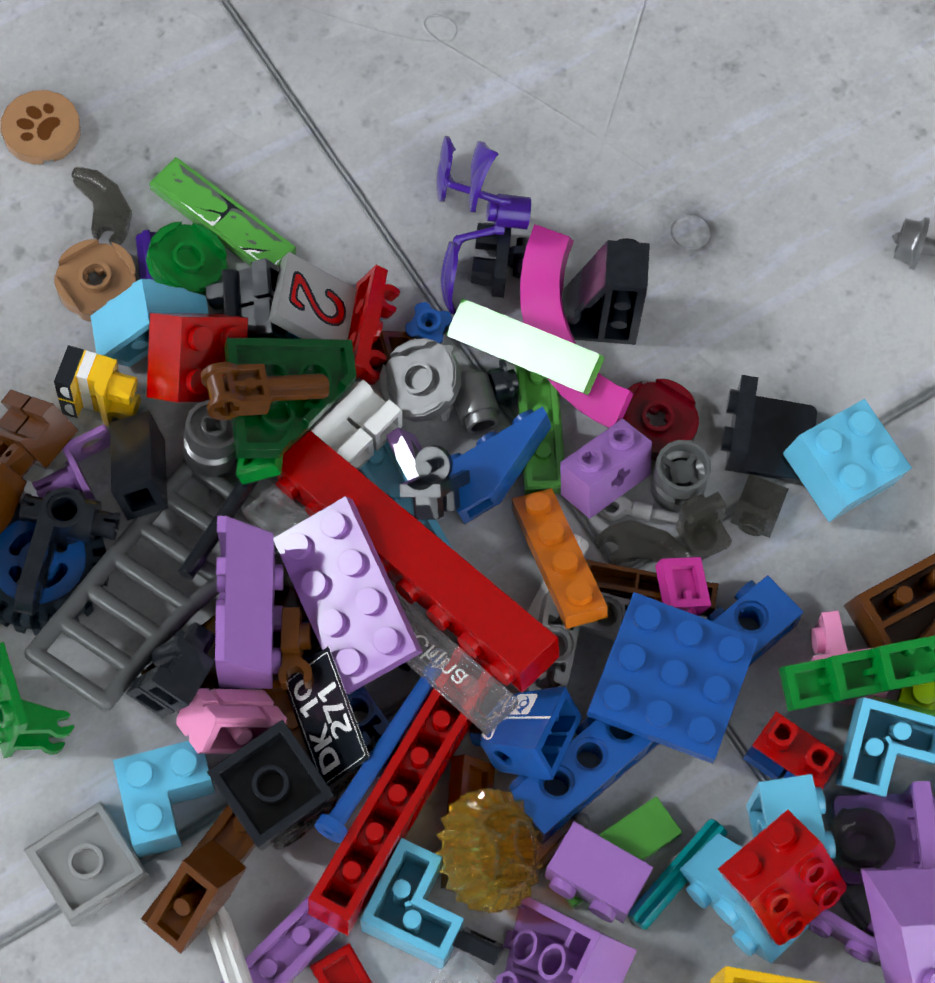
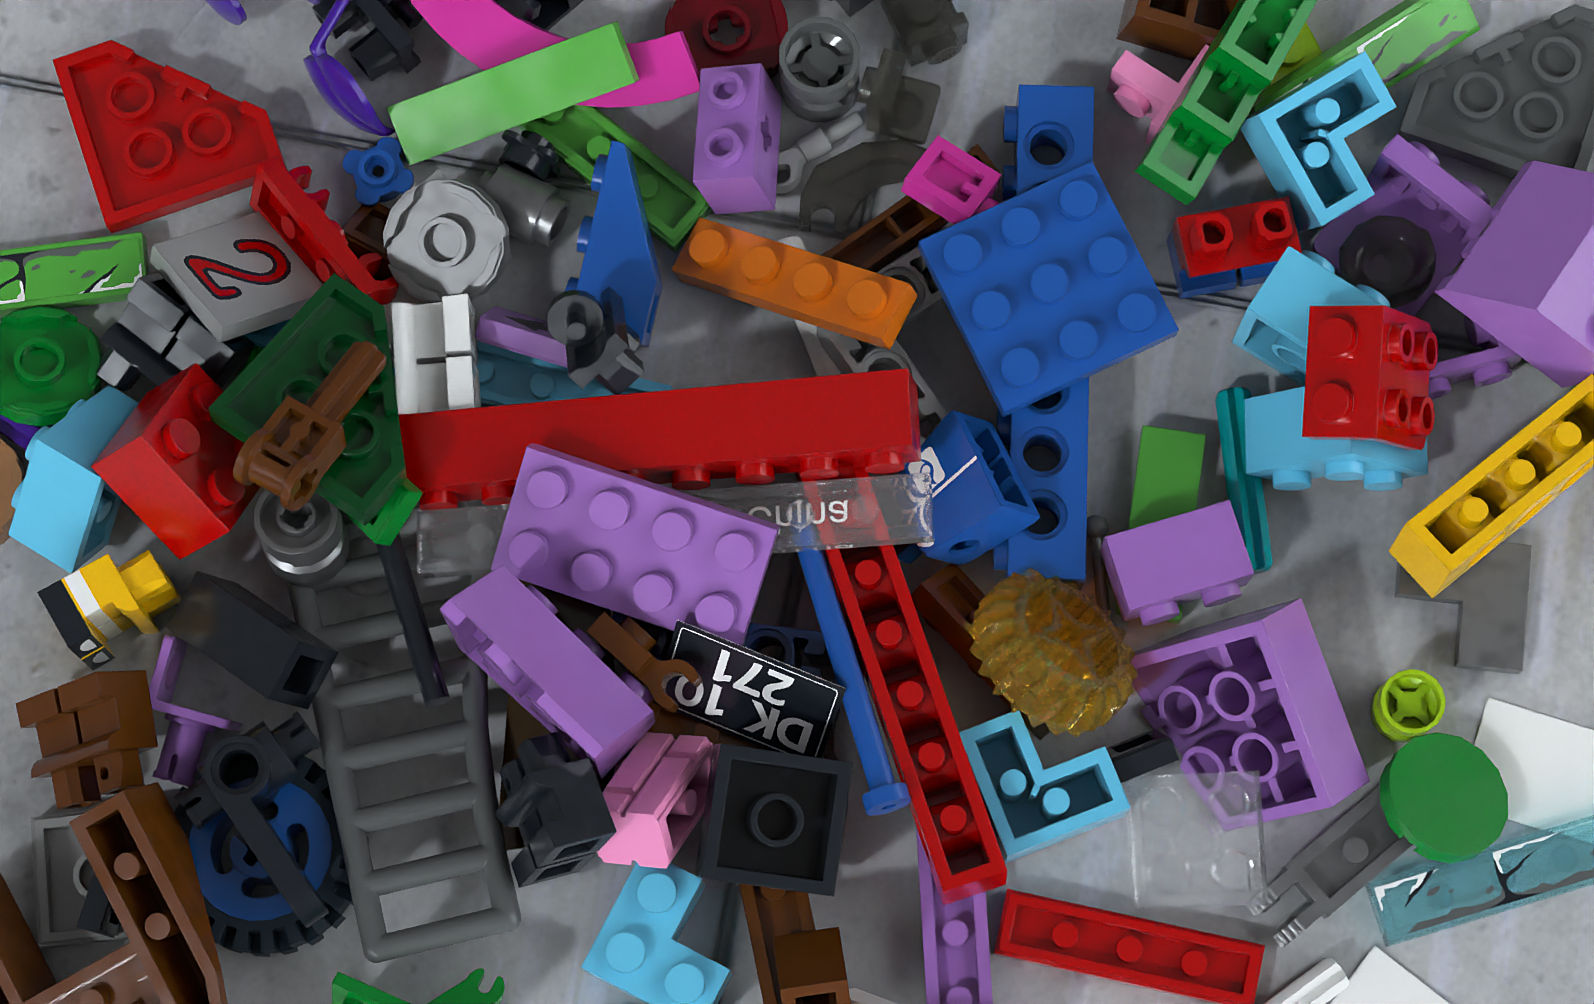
camera: 40 degrees left, 10 degrees up
none -> red plate [53,40,288,234]

